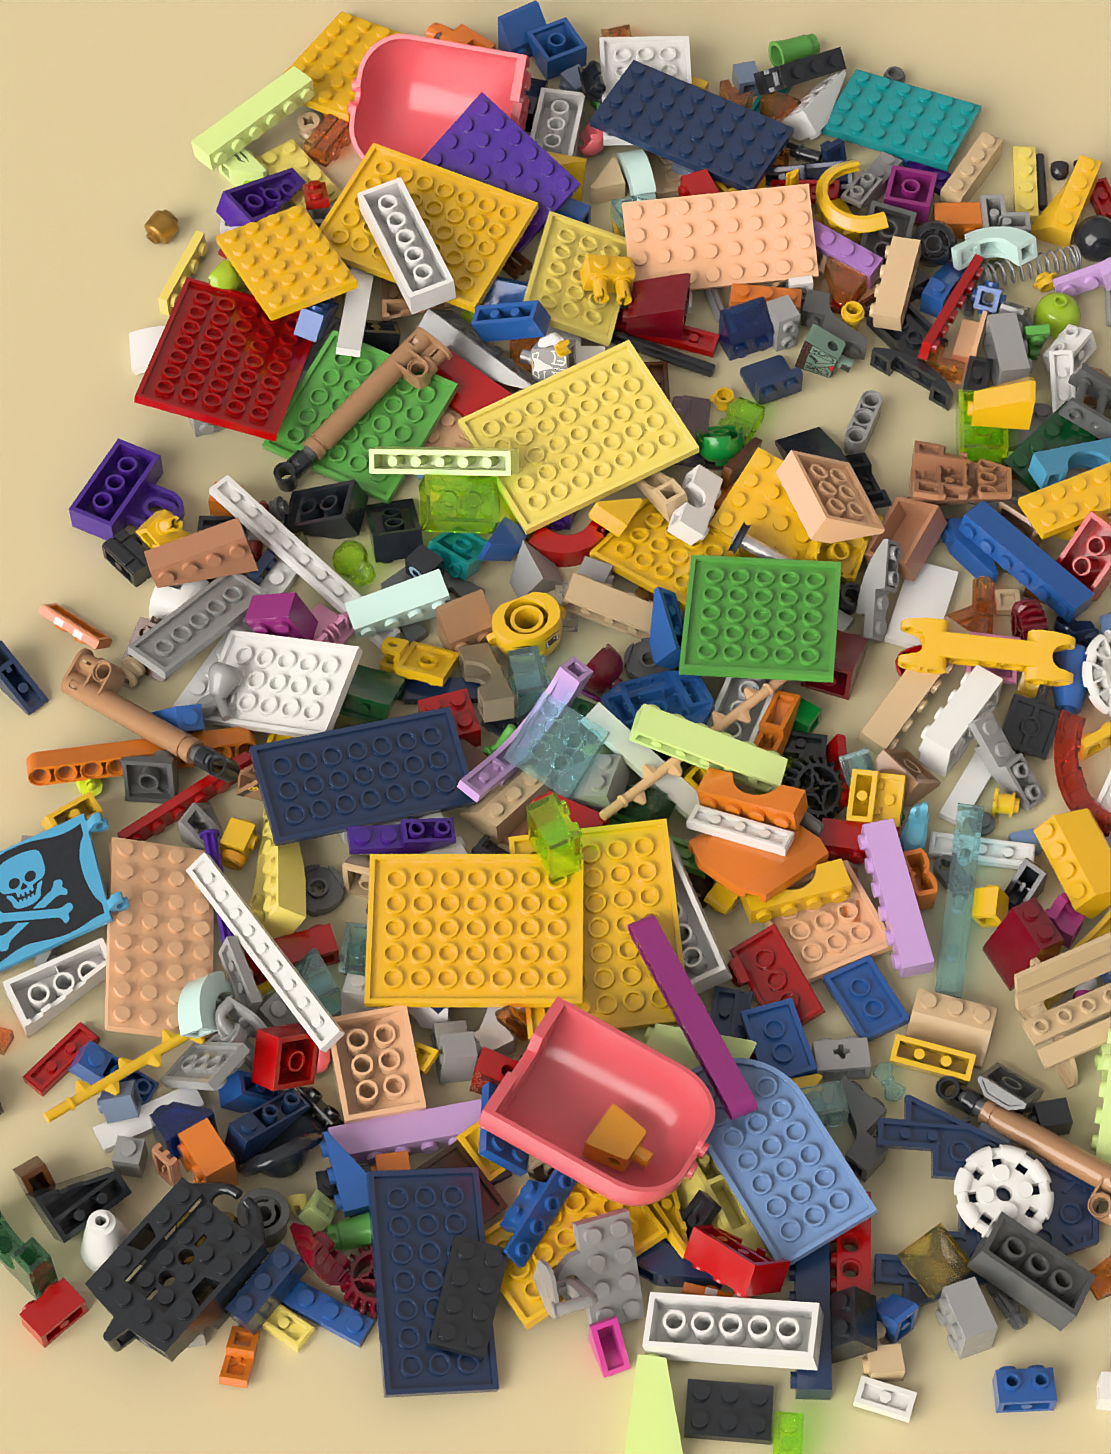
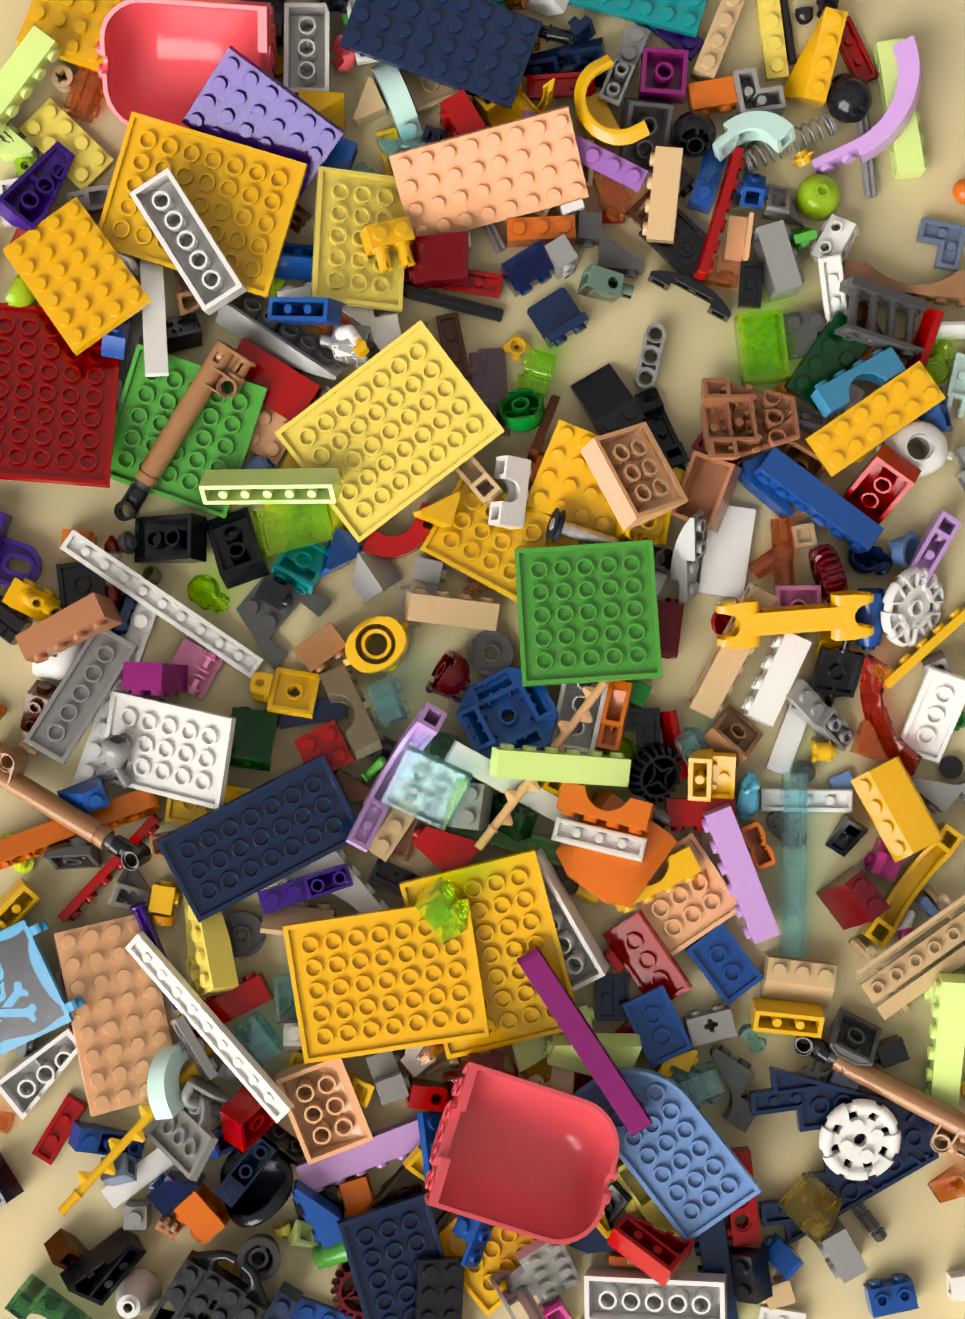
camera: 10 degrees left, 30 degrees up
dark red slope [289,1222,351,1286] -> none
red plate [302,180,330,210] -> none
light aqua wedge [344,569,451,638] -> none
light orange torso [582,1103,654,1172] -> none
blue slope [649,587,684,670] -> none
yellow cone [841,301,865,331] -> none
yellow slope [967,376,1036,430] -> none
dark grey slope [967,1211,1096,1331] -> none
yellow brick [971,885,1009,928] -> none
none -> clear orange slope [850,720,889,763]

